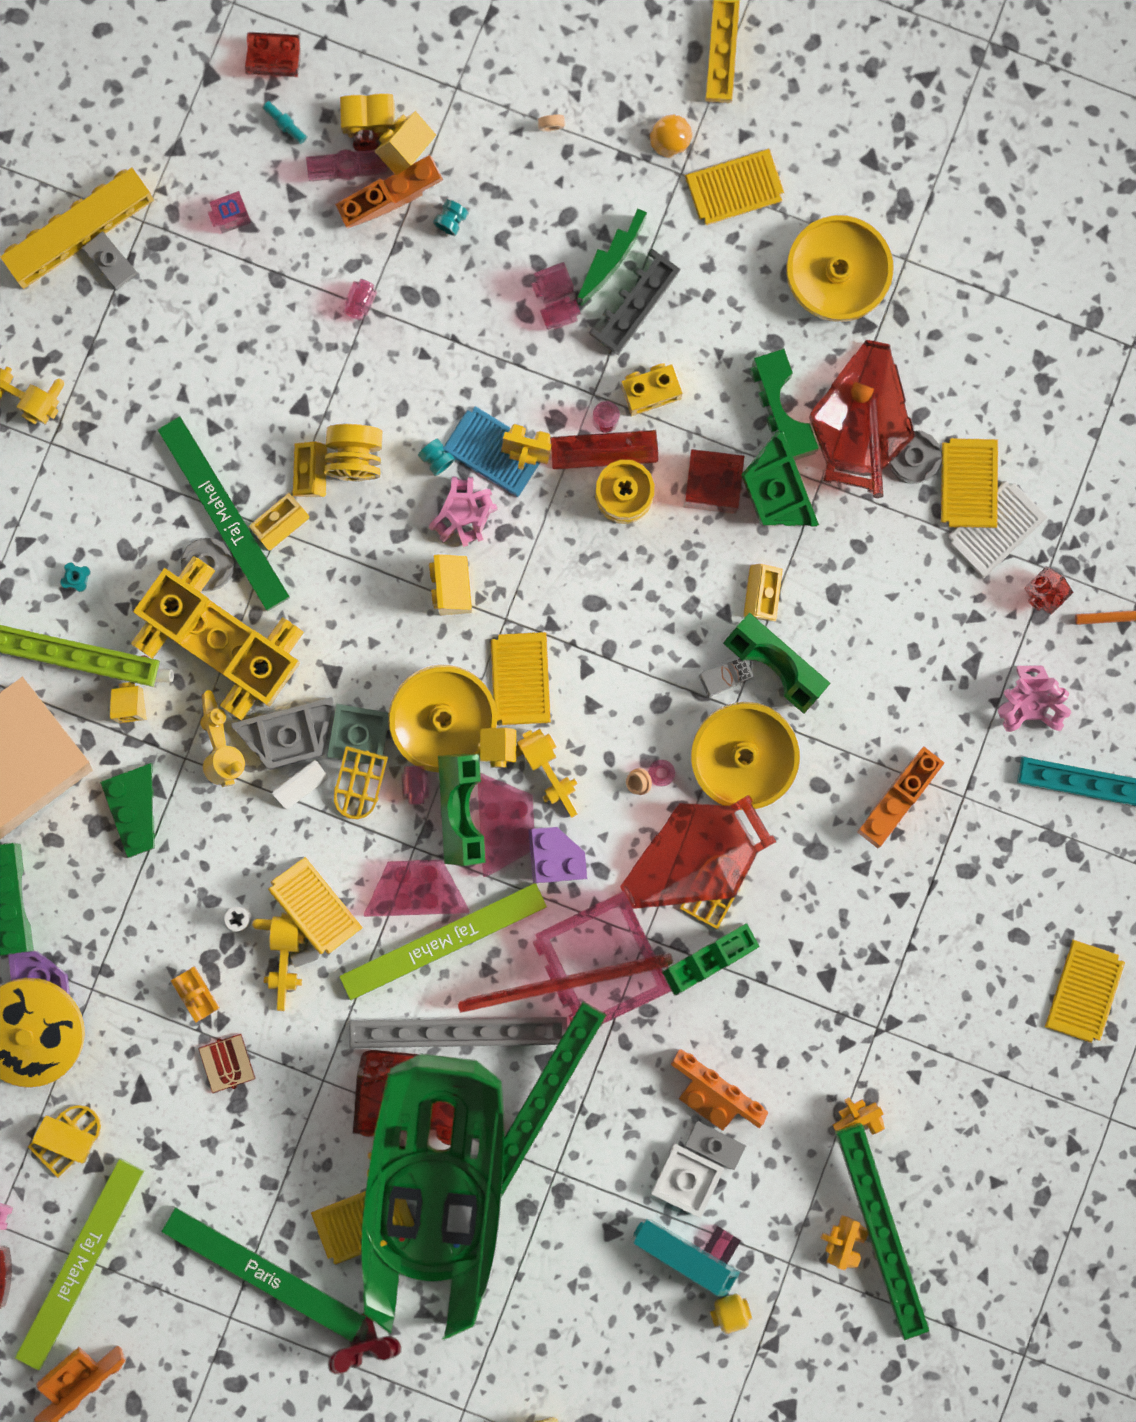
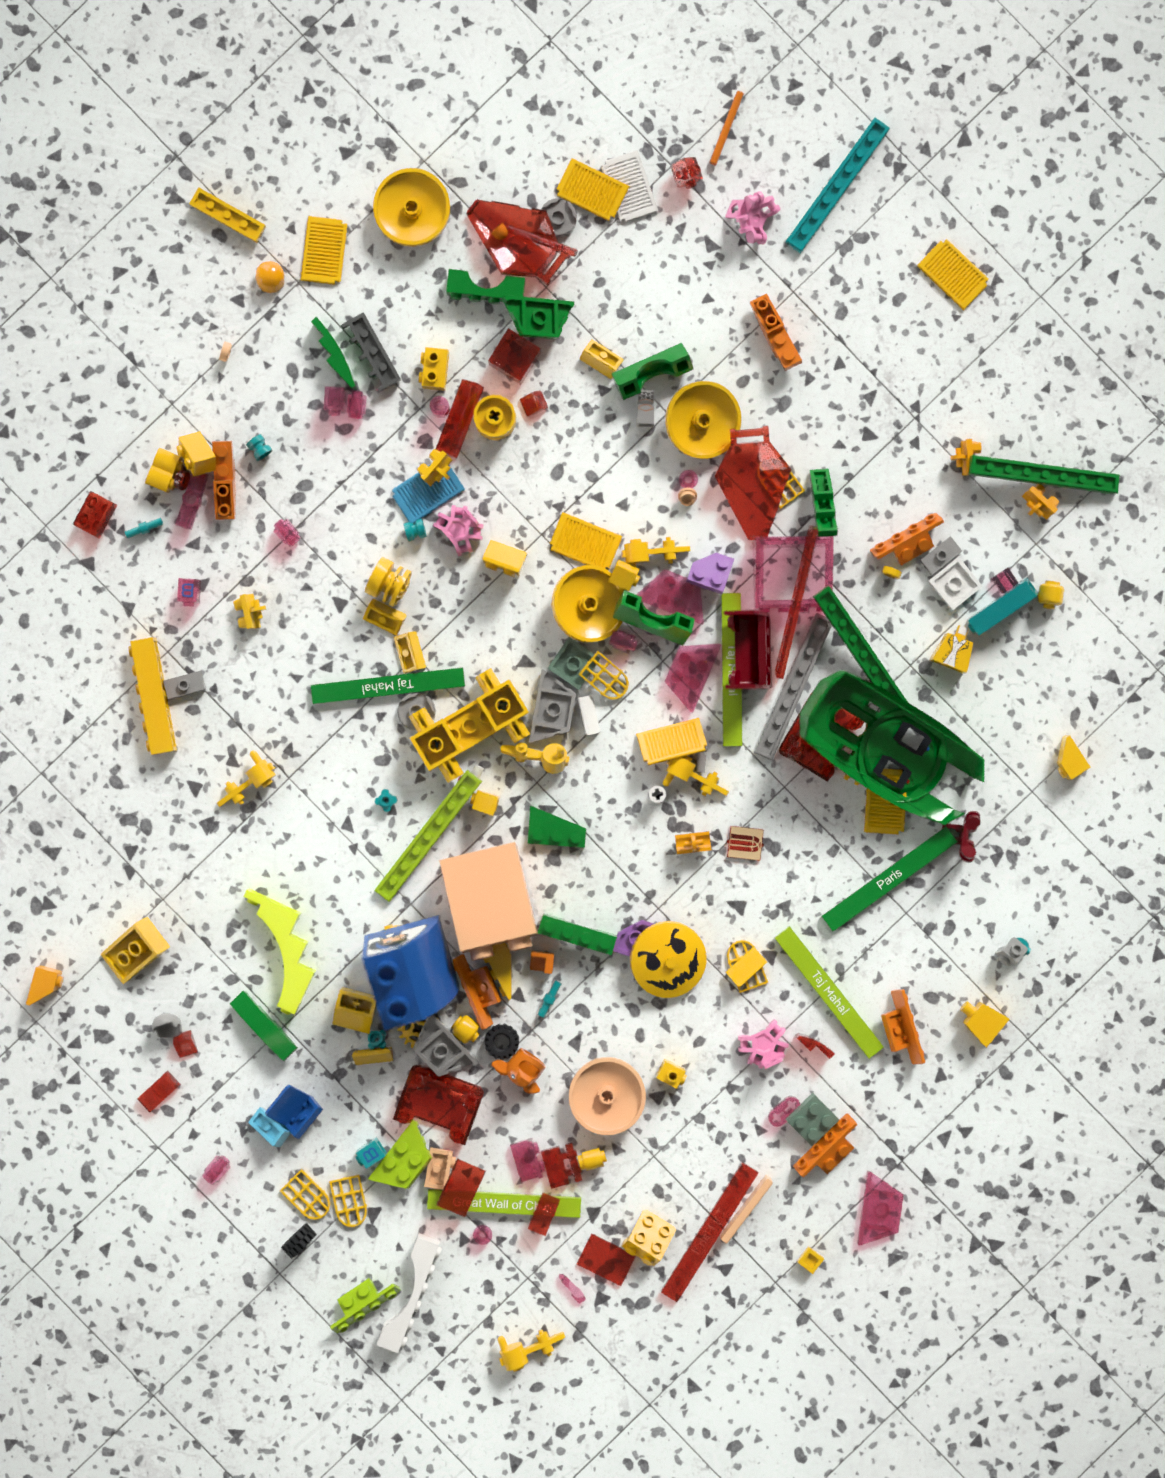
camera: 60 degrees left, 5 degrees up
none -> yellow hips [233,594,266,629]
none -> clear red slope [520,391,548,417]
none -> dark red windscreen [724,610,772,690]
none -> yellow tile [882,566,902,580]
none -> yellow torso [930,625,973,674]

